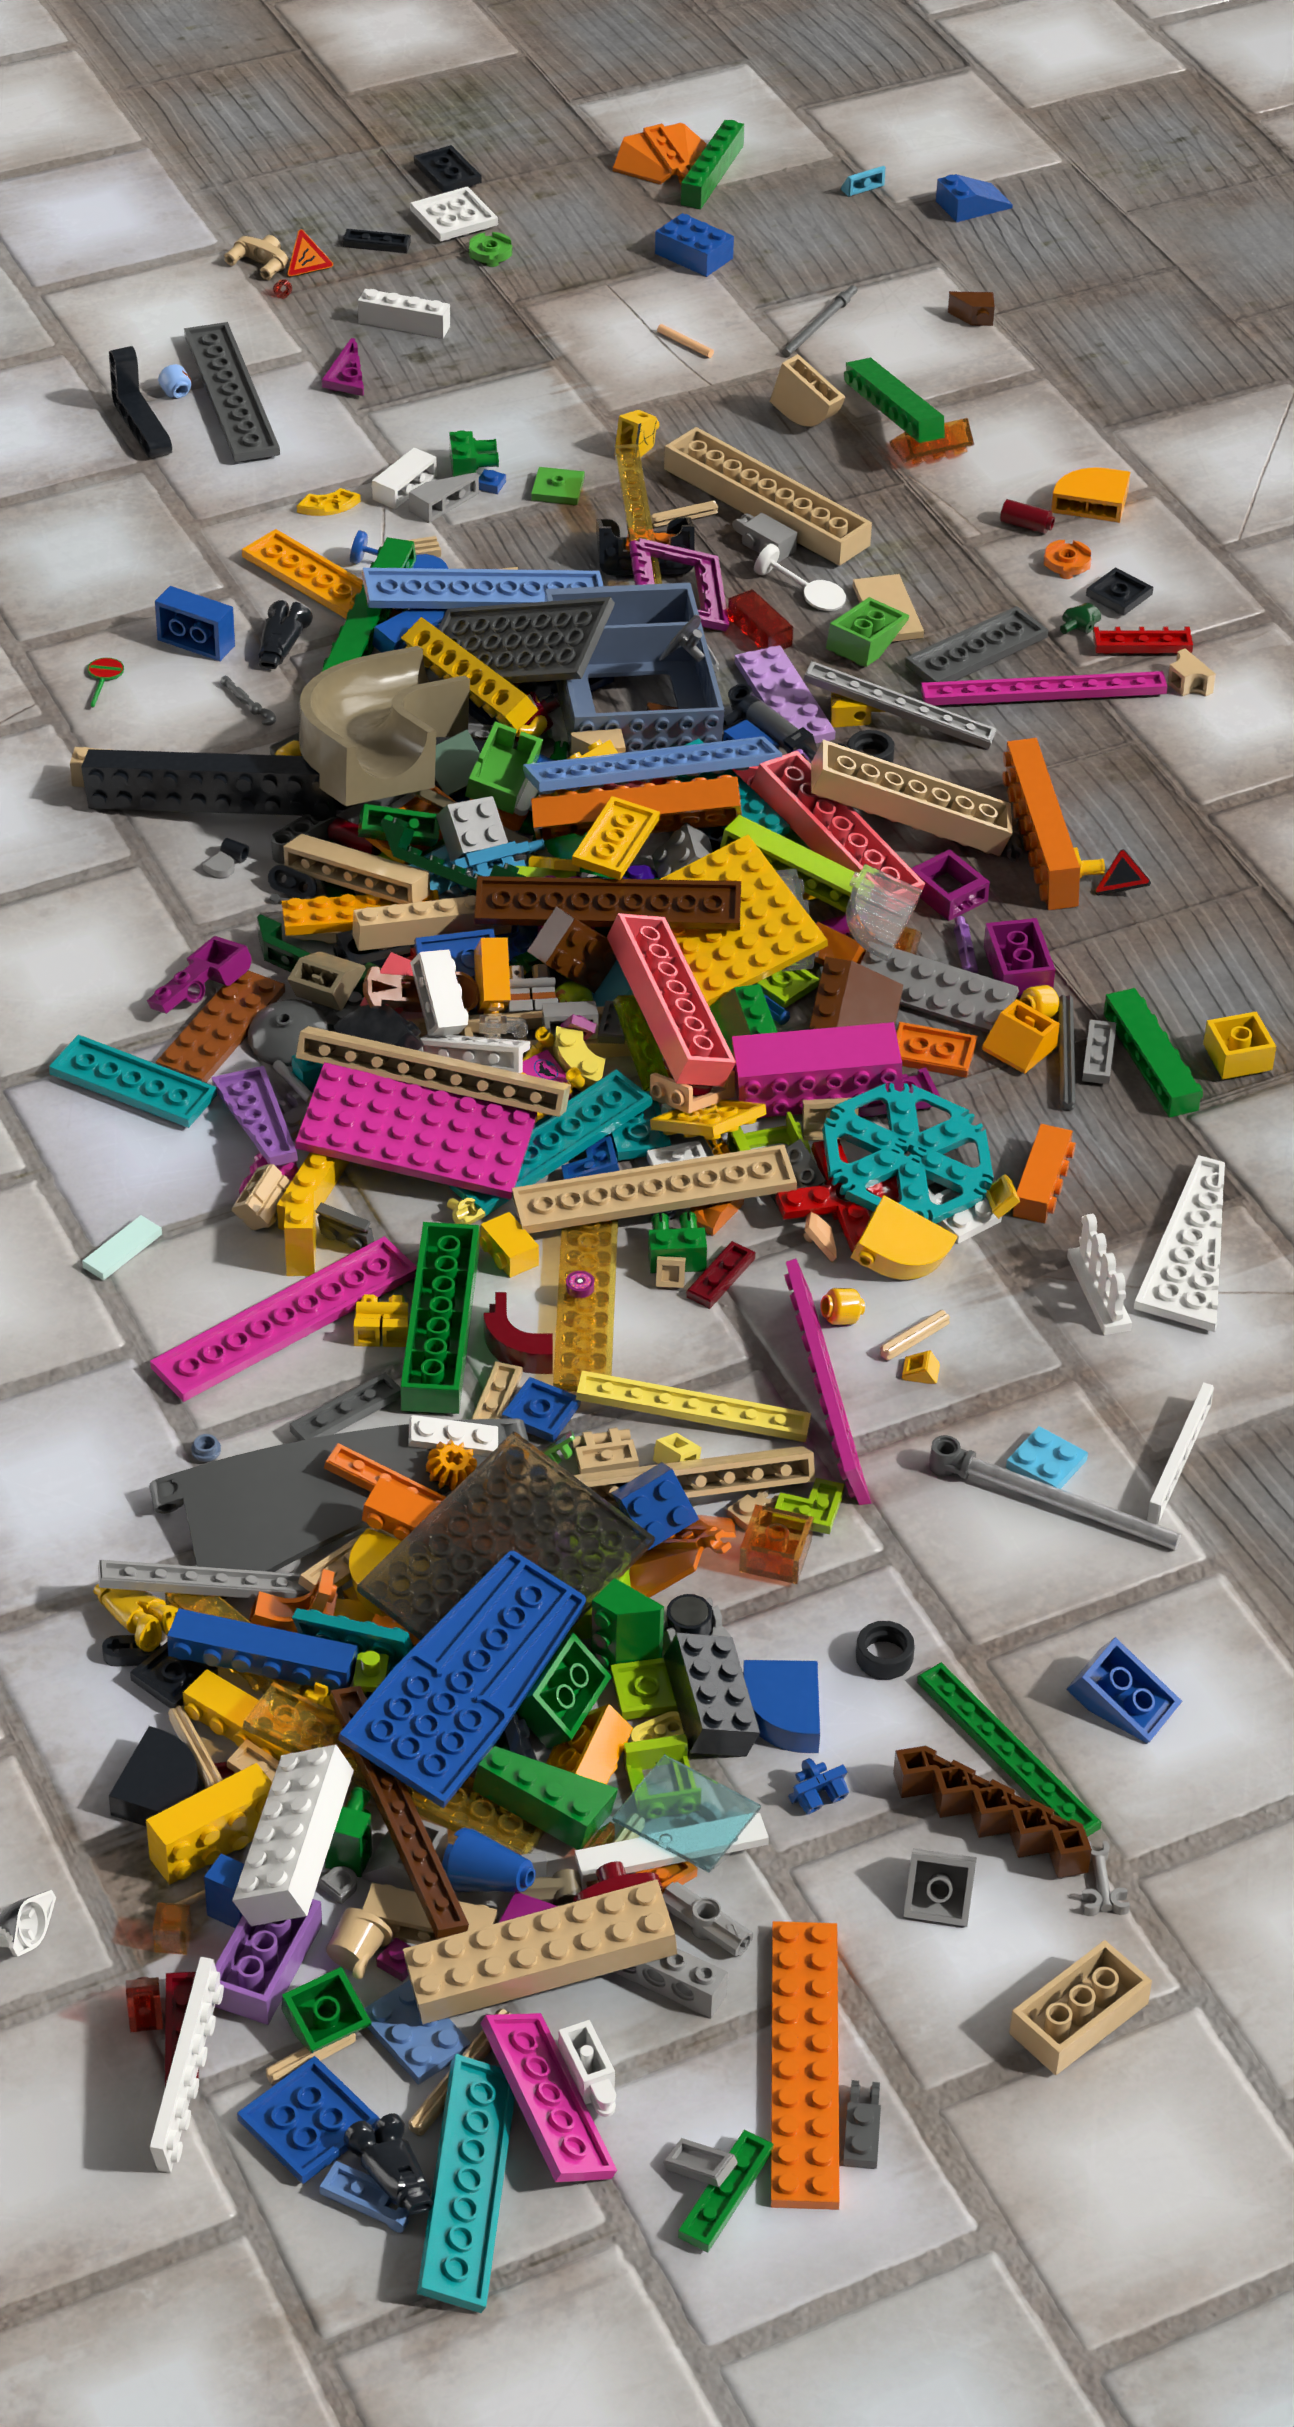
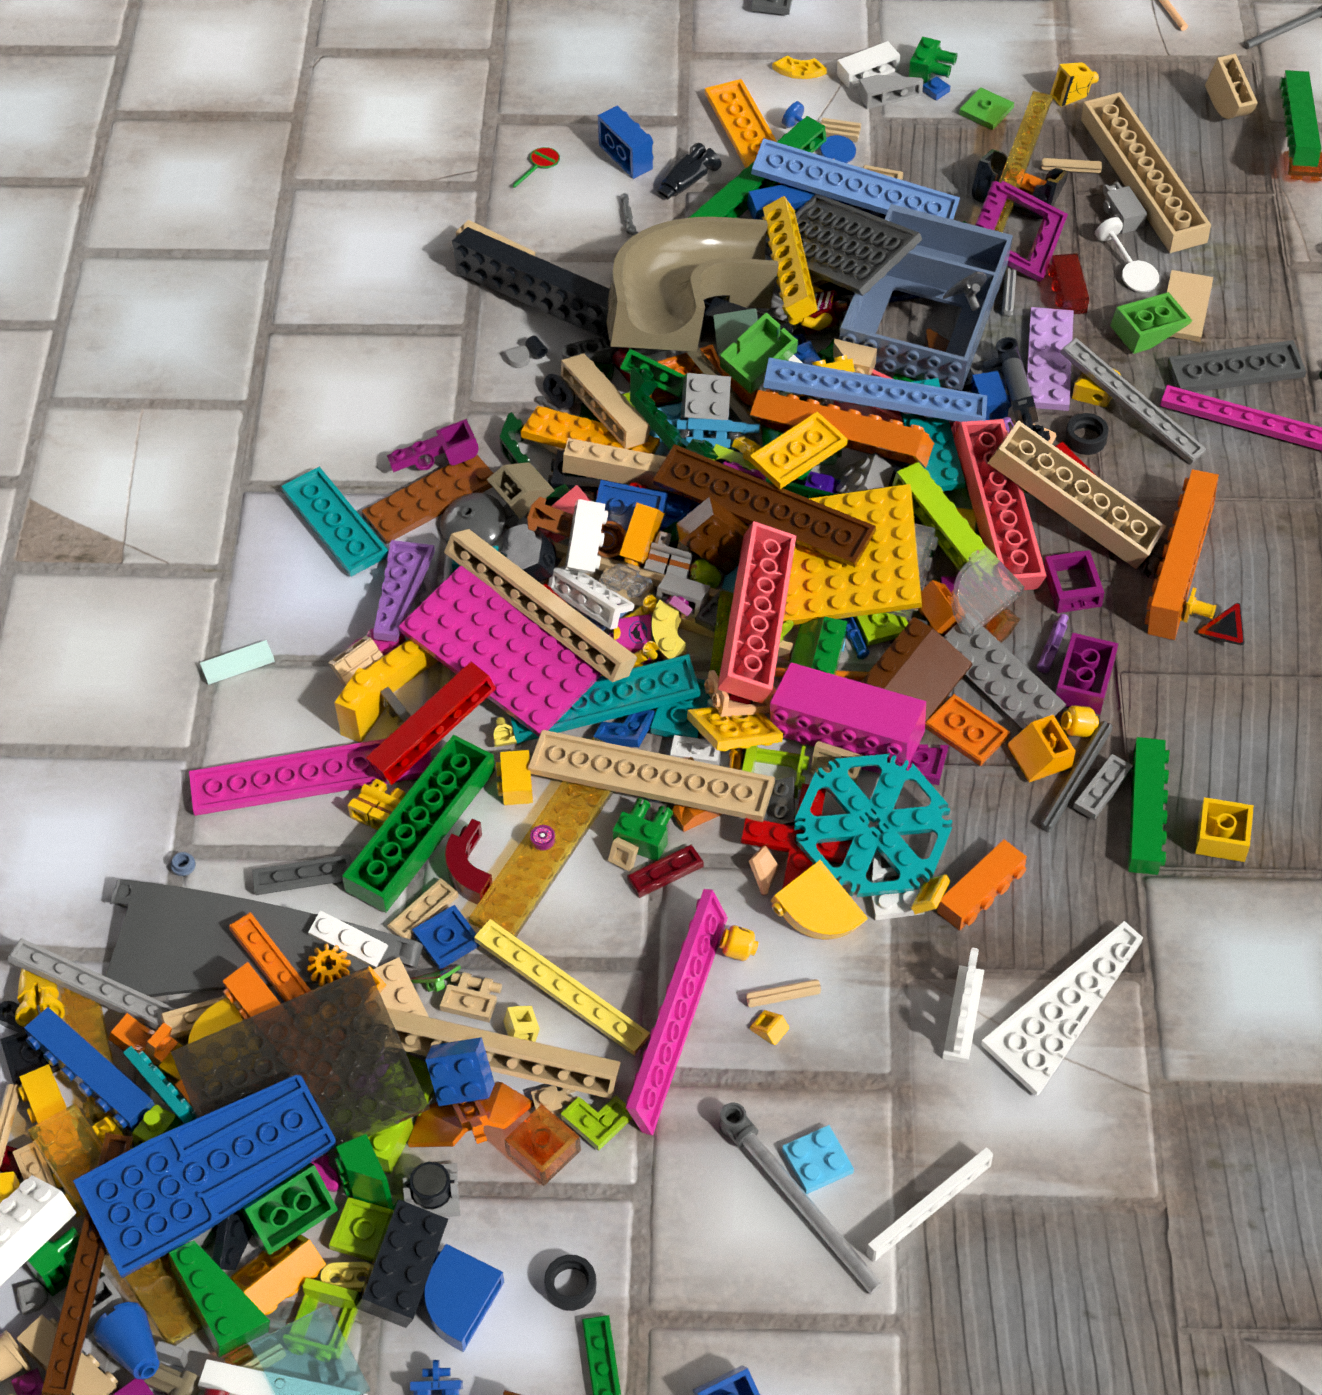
camera: 30 degrees right, 10 degrees up
none -> red brick [366,661,496,785]

